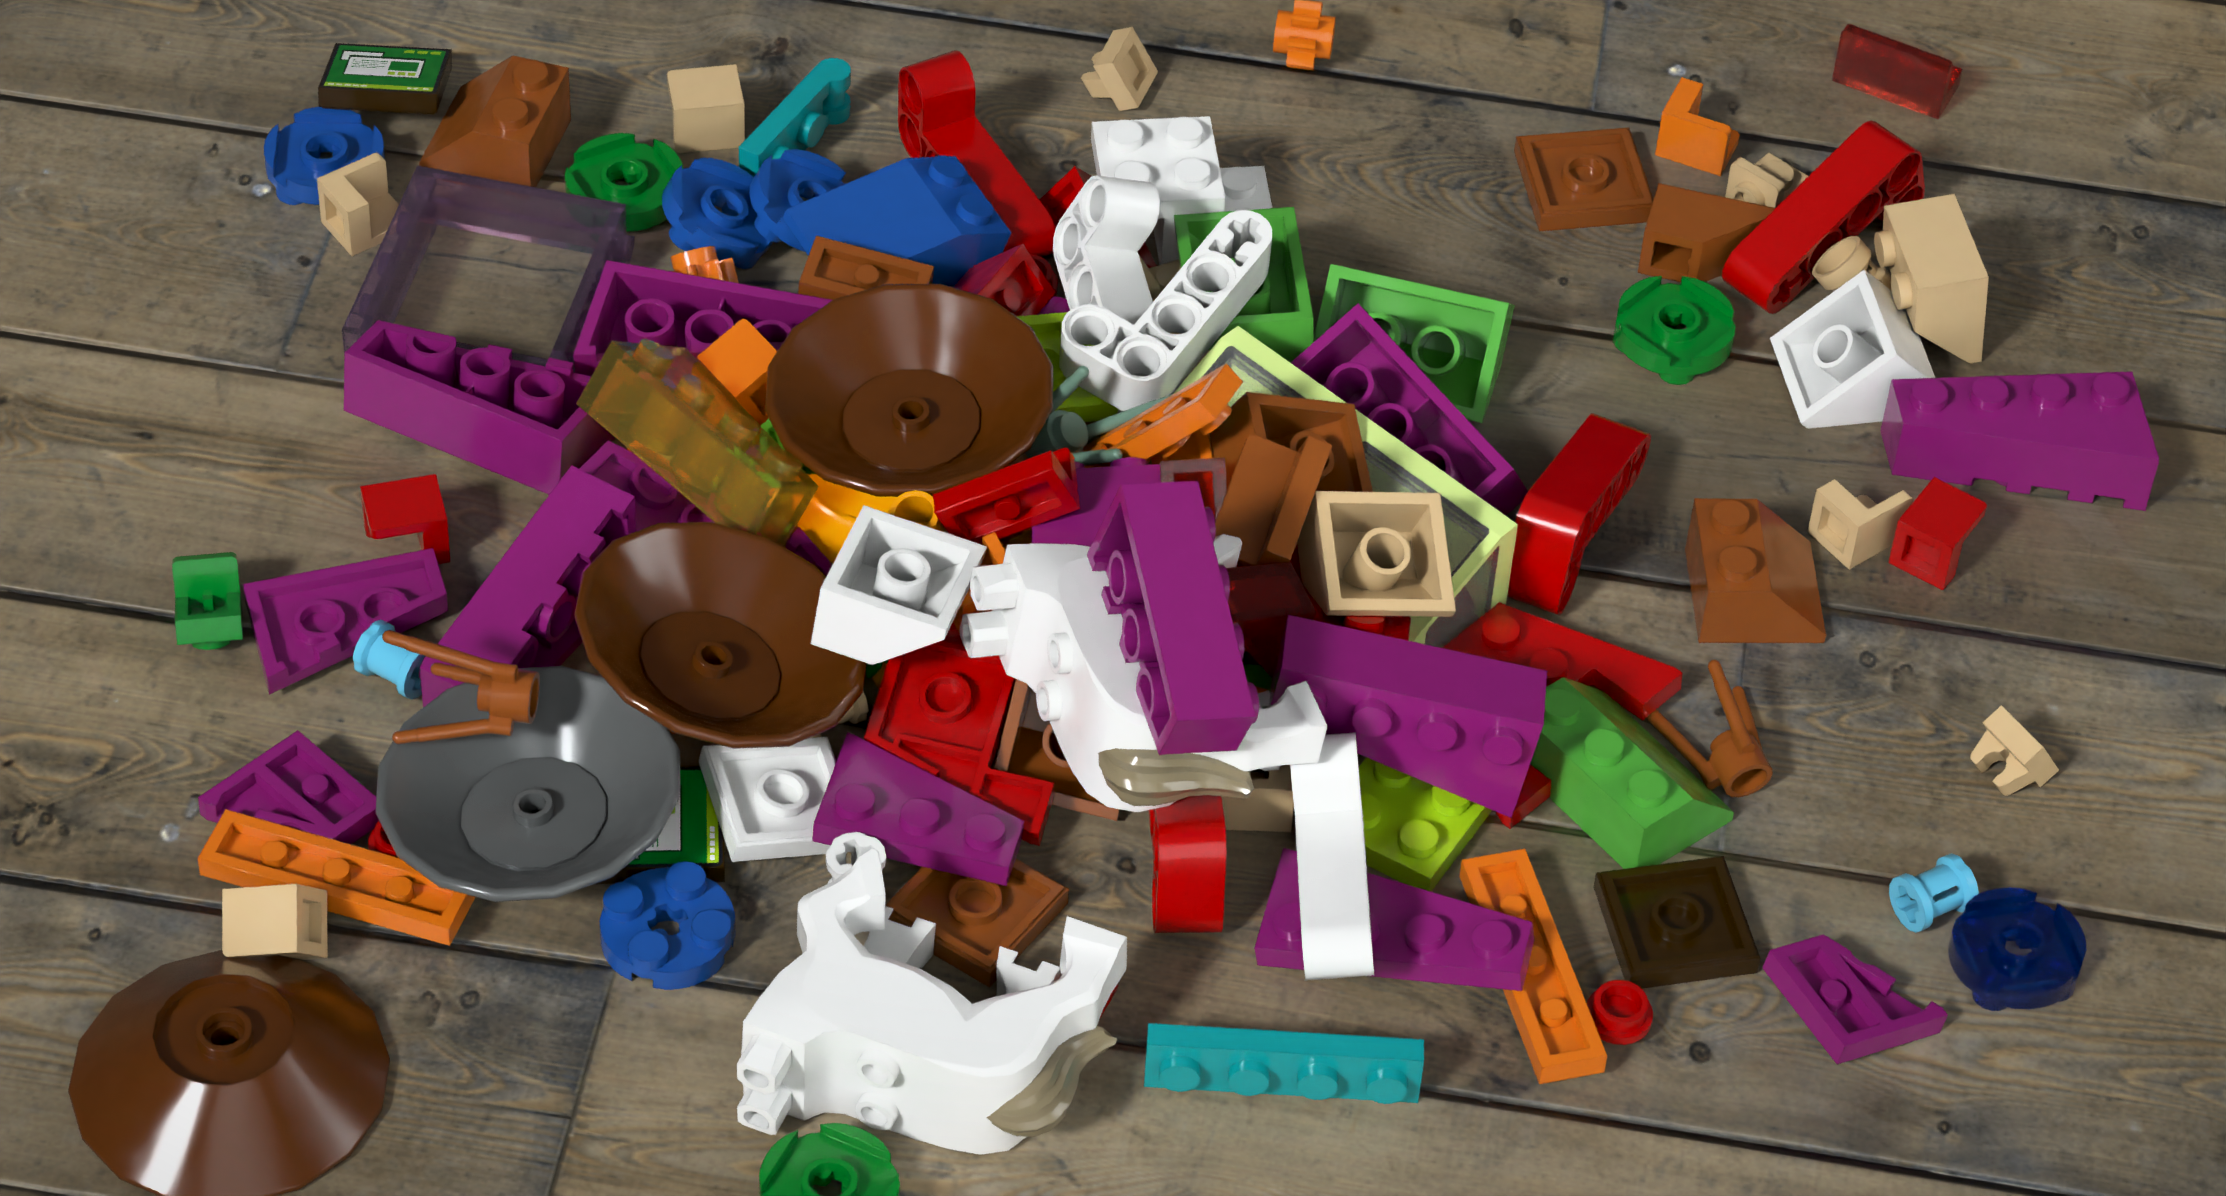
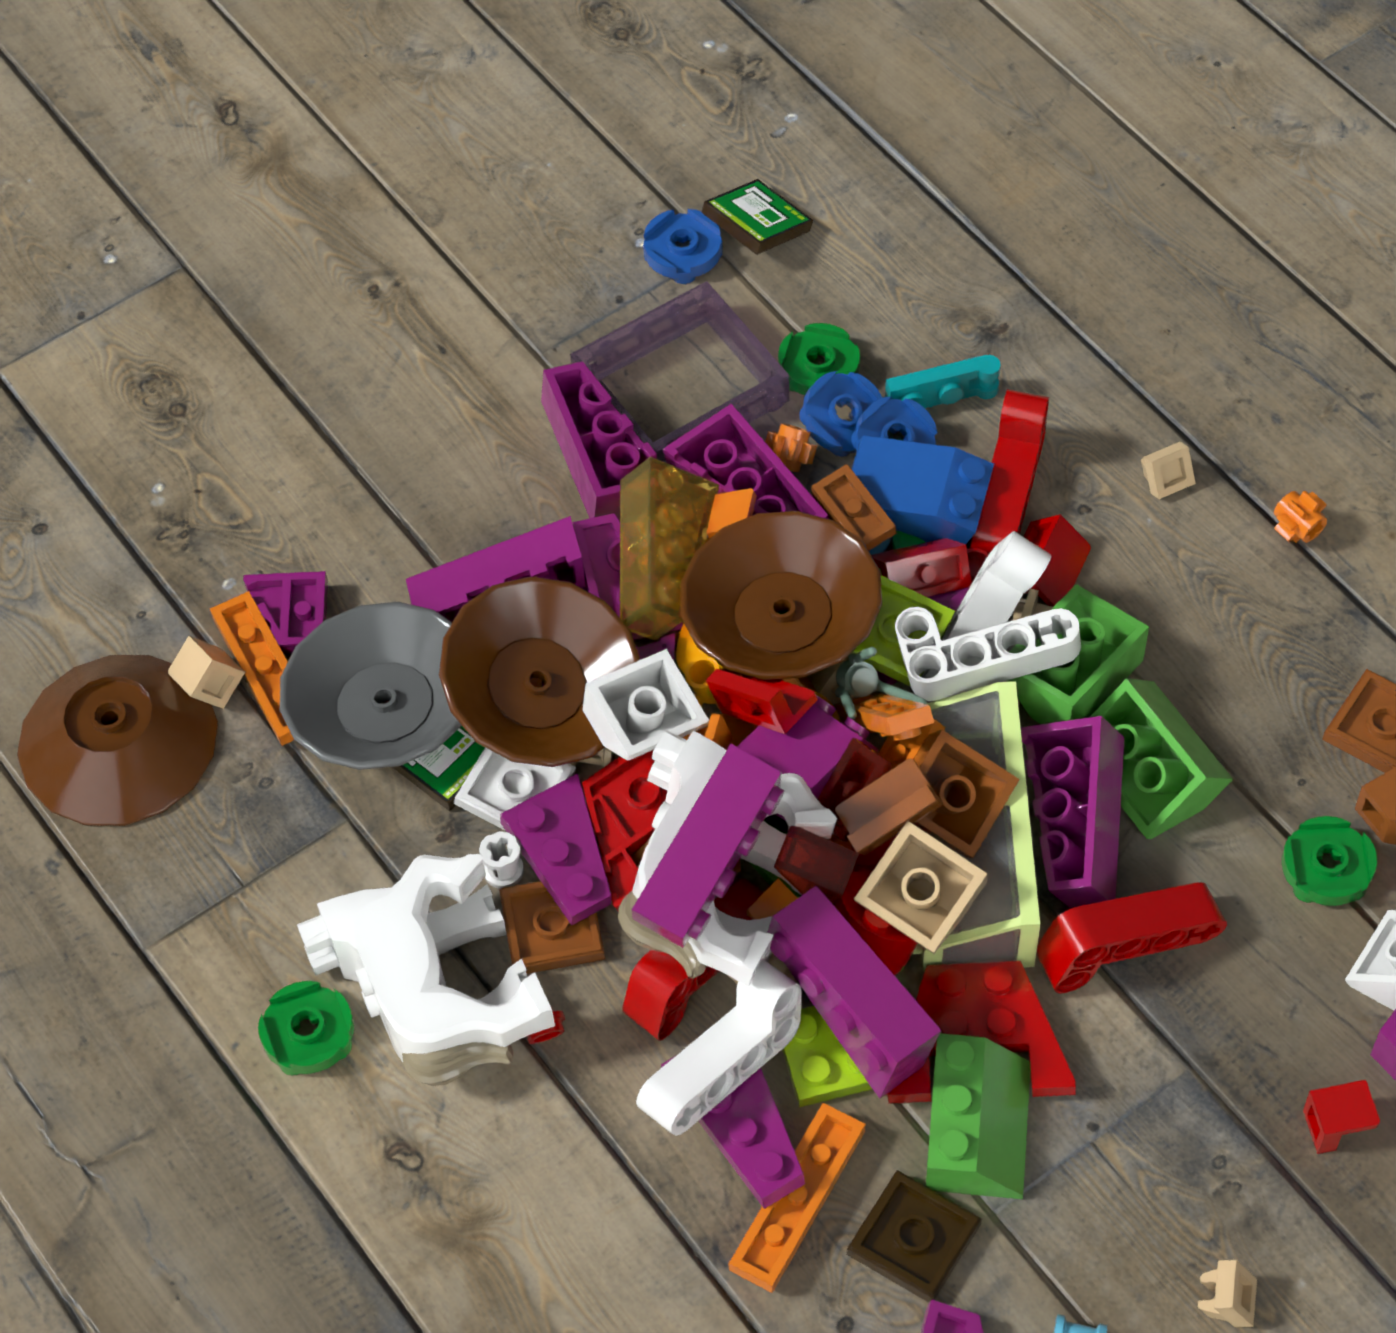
camera: 50 degrees right, 10 degrees up
green bracket [172,552,243,650] -> none
magenta wing [243,548,448,695] -> none
tan panel [317,153,412,256] -> none
medium azure bush [353,620,425,700] -> none
red panel [360,474,451,564] -> none
dark orange plant [382,630,540,744] -> none
dark orange slope [419,55,571,196] -> none
blue plate [600,861,736,990] -> none
tan panel [667,64,745,153] -> none
white bracket [1091,116,1272,265] -> none
teal plate [1144,1023,1424,1104] -> none
red plate [1587,980,1653,1045] -> none
dark orange plant [1647,660,1773,798] -> none
dark orange slope [1685,498,1826,643] -> none
tan panel [1808,479,1913,570] -> none

